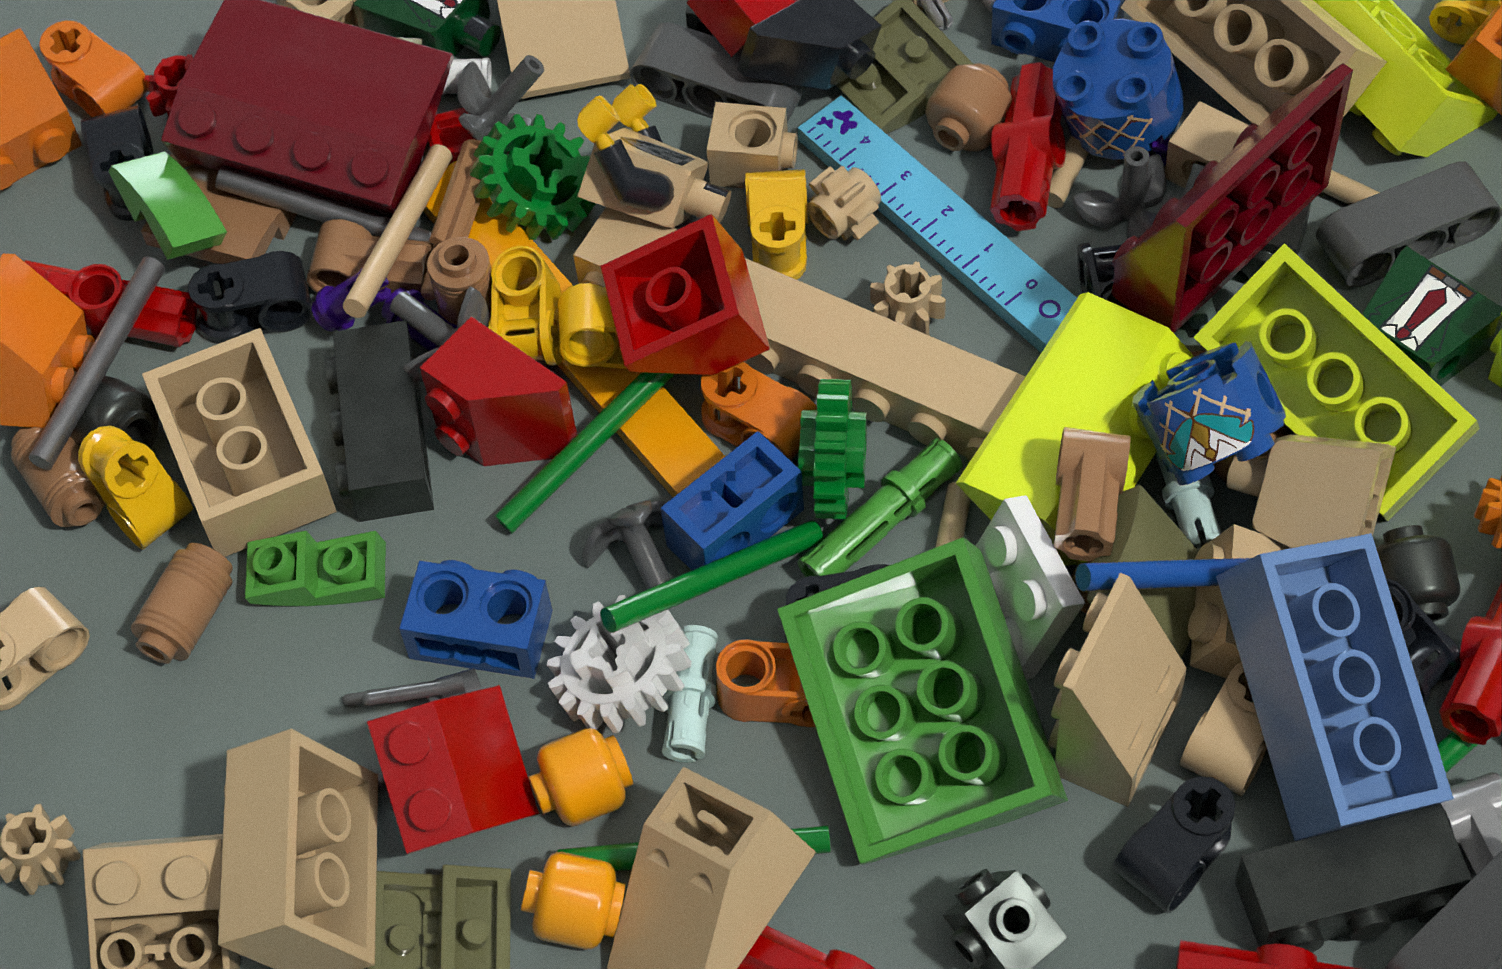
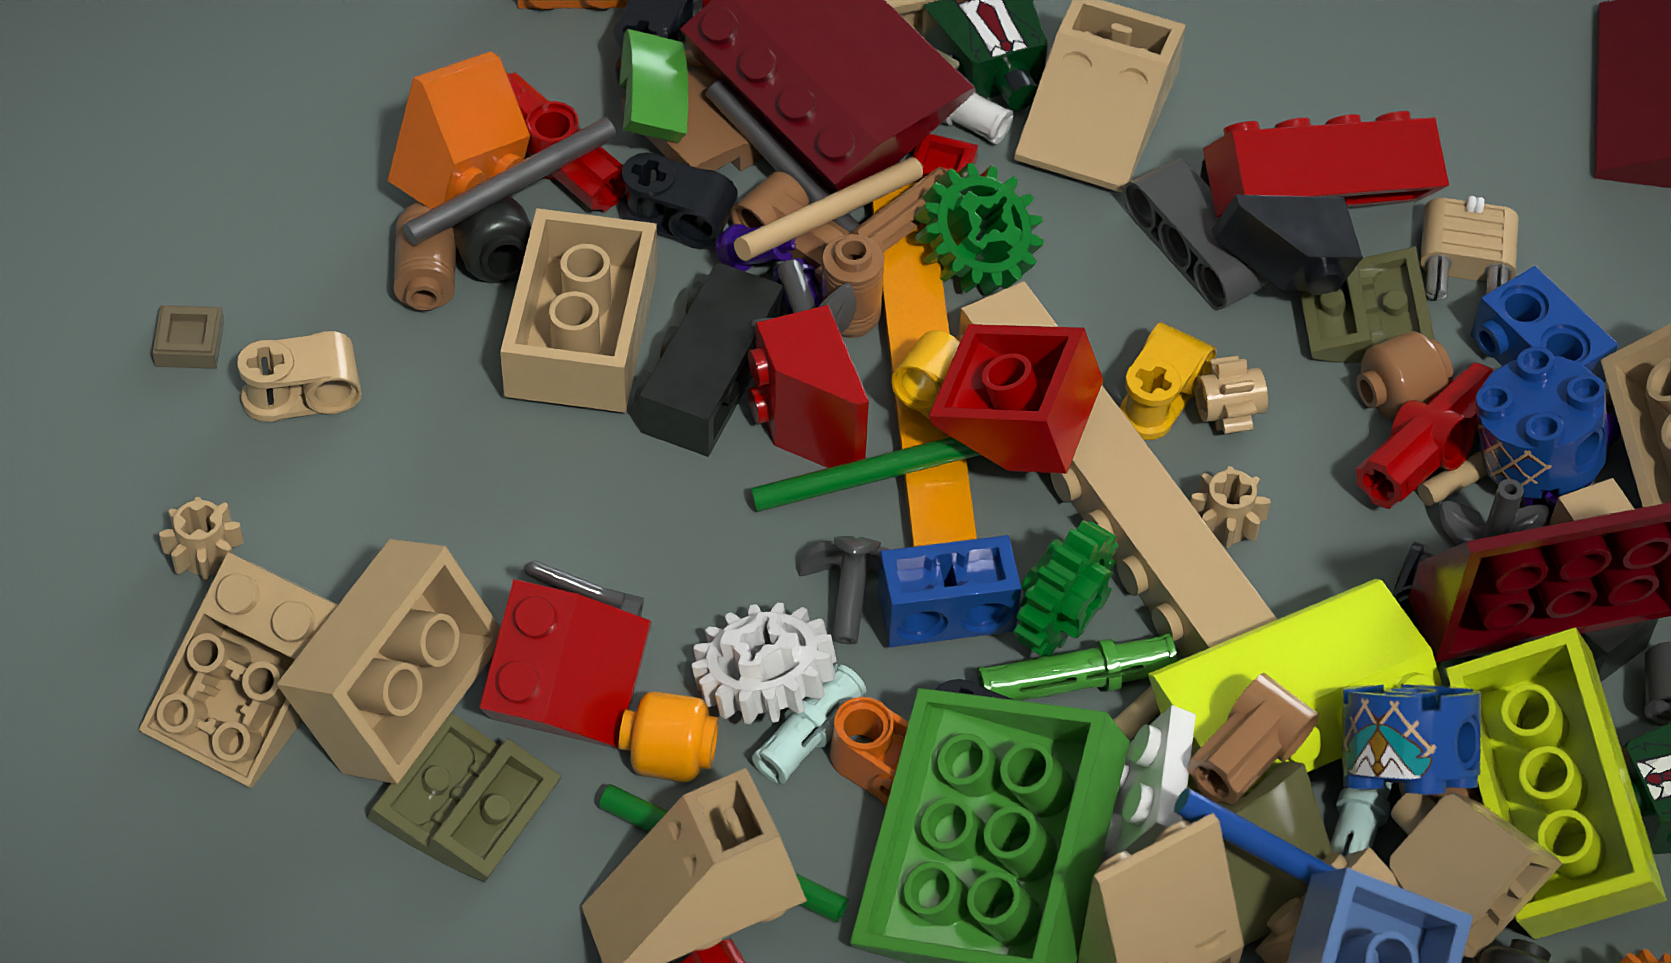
camera: 25 degrees right, 5 degrees down
yellow piece [78,426,193,550] -> none
medium nougat head [131,543,233,664] -> none
bright green slope [245,531,386,606] -> none
blue brick [399,560,553,679] -> none
dark grey plant [457,55,546,141] -> none
yellow piece [488,246,563,366] -> none
light orange head [520,852,626,950] -> none
torso [577,84,731,228] -> none
green bar [600,520,823,633] -> none
orange piece [701,362,817,462] -> none
tan brick [707,102,798,189] -> none
medium azure tile [797,95,1077,353] -> none

